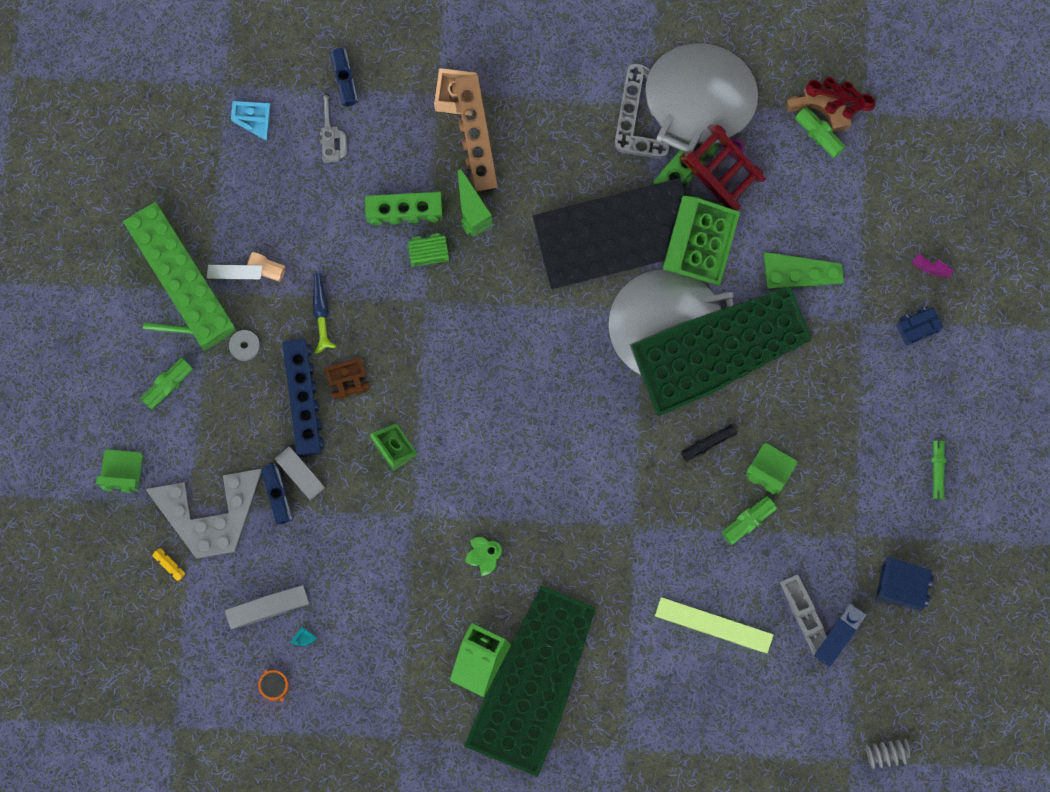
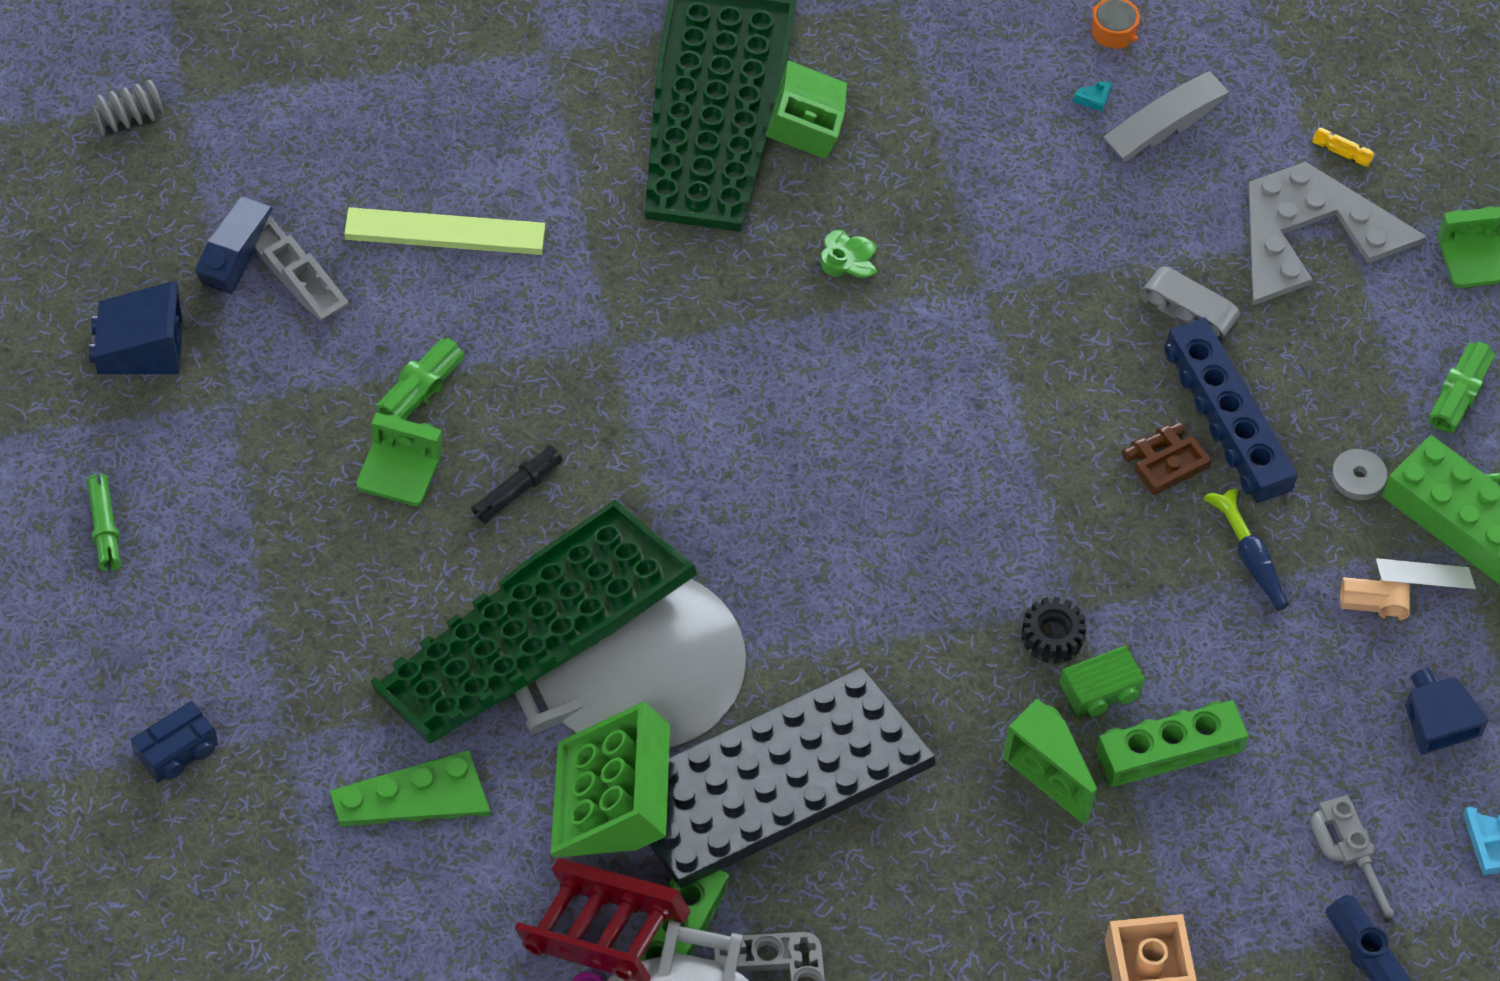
camera: 160 degrees right, 20 degrees down
dark blue piece [261,464,293,525] -> none
bright green slope [370,423,418,471] -> none
medium nougat brick [452,74,498,191] -> none
magenta slope [912,253,954,278] -> none
none -> black tyre [1021,597,1087,664]
none -> dark blue torso [1405,668,1488,755]

